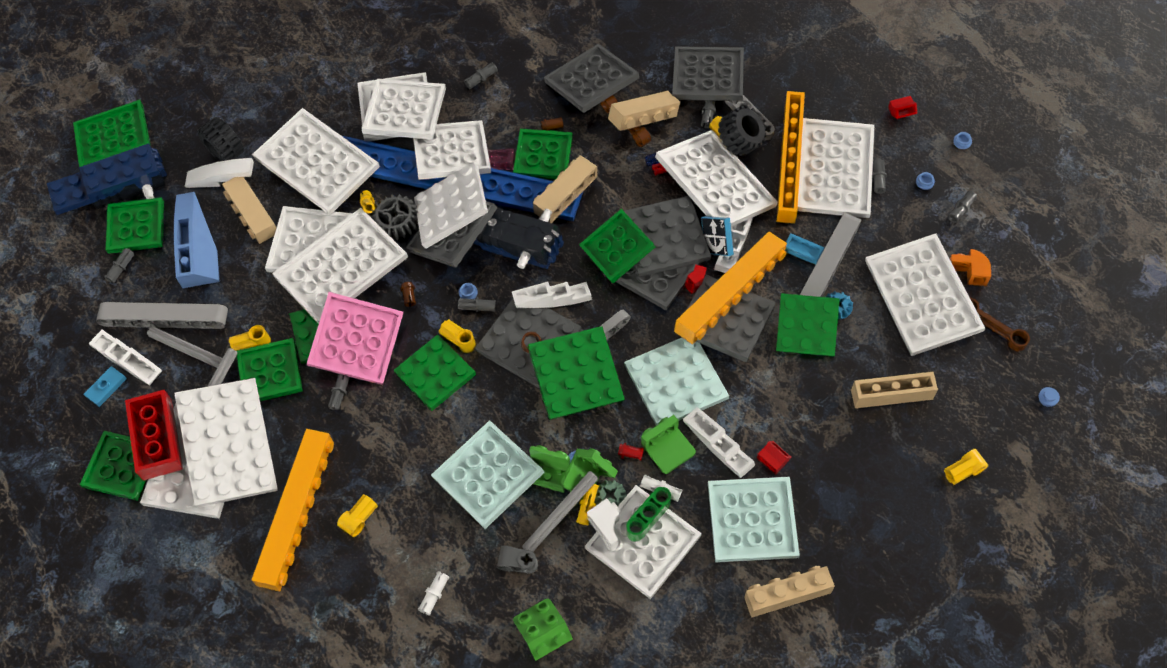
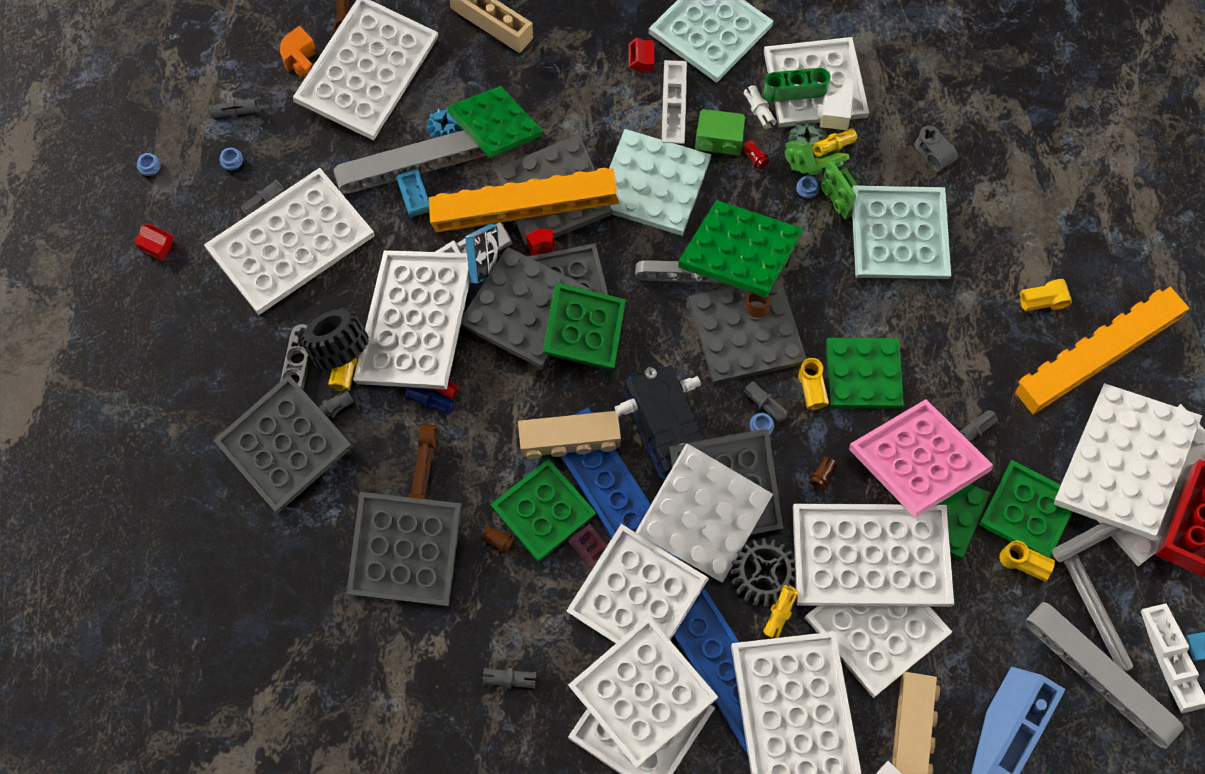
camera: 140 degrees left, 5 degrees up
white pin [418,571,449,615] -> none
white slope [512,282,592,308] -> none
bright green bracket [513,599,573,661] -> none
light grey axle [522,471,598,552] -> none
tan brick [608,91,680,131] -> none
light orange brick [776,91,805,224] -> none

